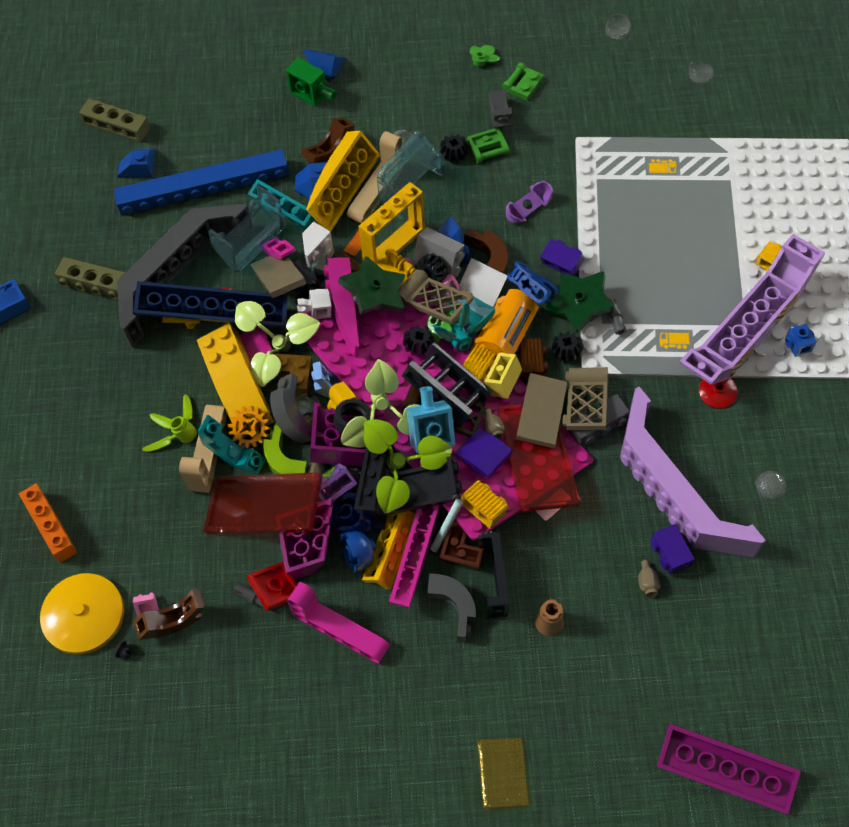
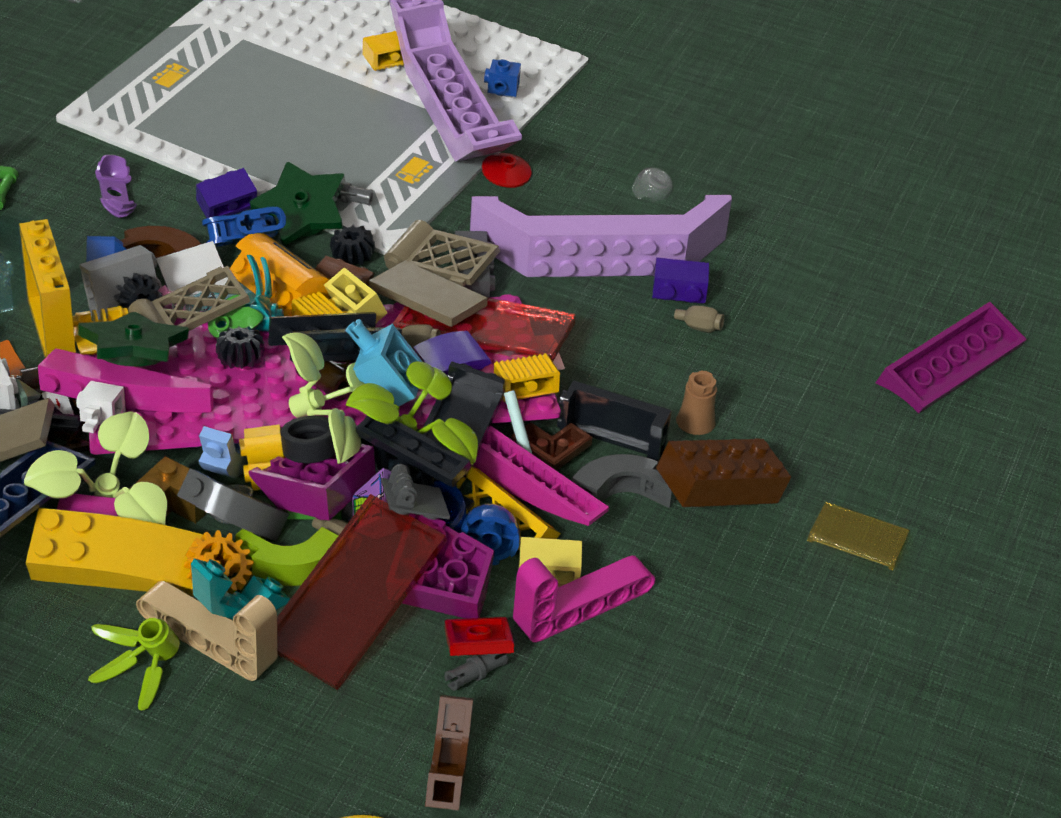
camera: 70 degrees left, 20 degrees down
bright pink tile [133,593,159,617] -> none
none -> dark grey hinge [381,464,450,520]
none -> light yellow brick [519,537,582,587]
none -> reddish brown brick [656,438,791,507]

